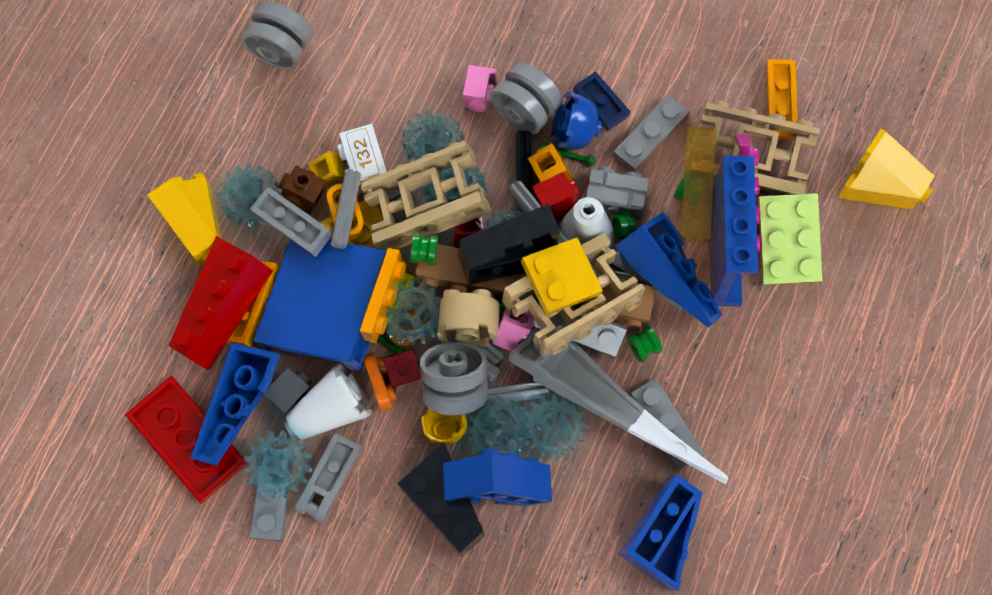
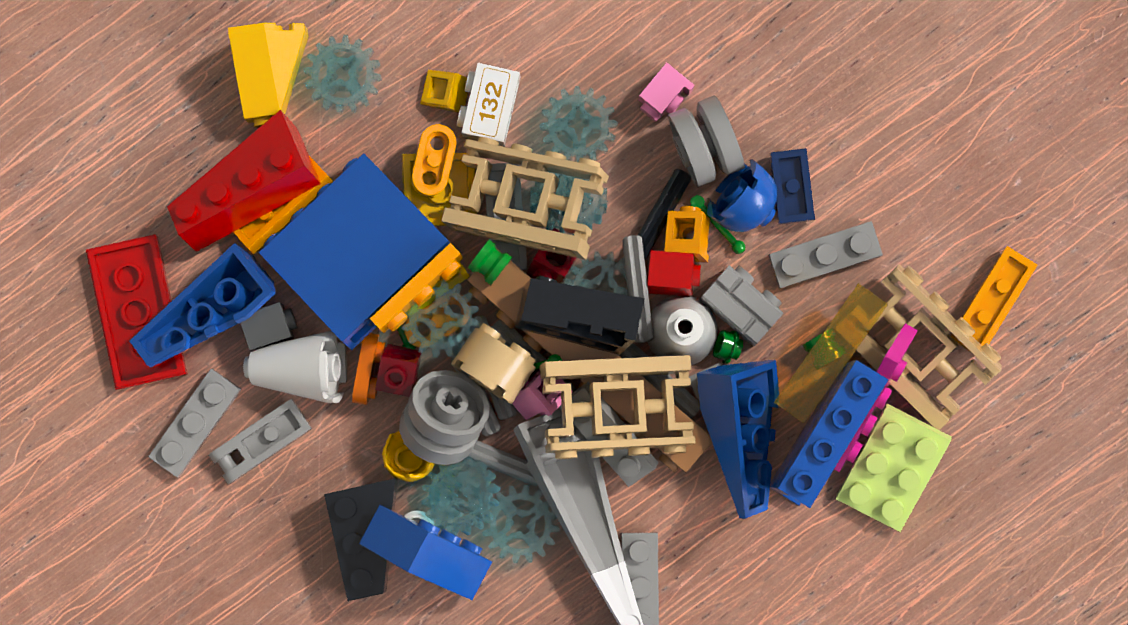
camera: 30 degrees right, 15 degrees up
clear light blue gear [244,430,312,499] -> none
light grey plate [250,187,333,257] -> none
reddish brown brick [278,165,326,216] -> none
light grey axle [331,169,361,249] -> none
yellow plate [521,237,603,316] -> none
green wheel [627,326,663,363] -> none
yellow slope [839,129,935,210] -> none

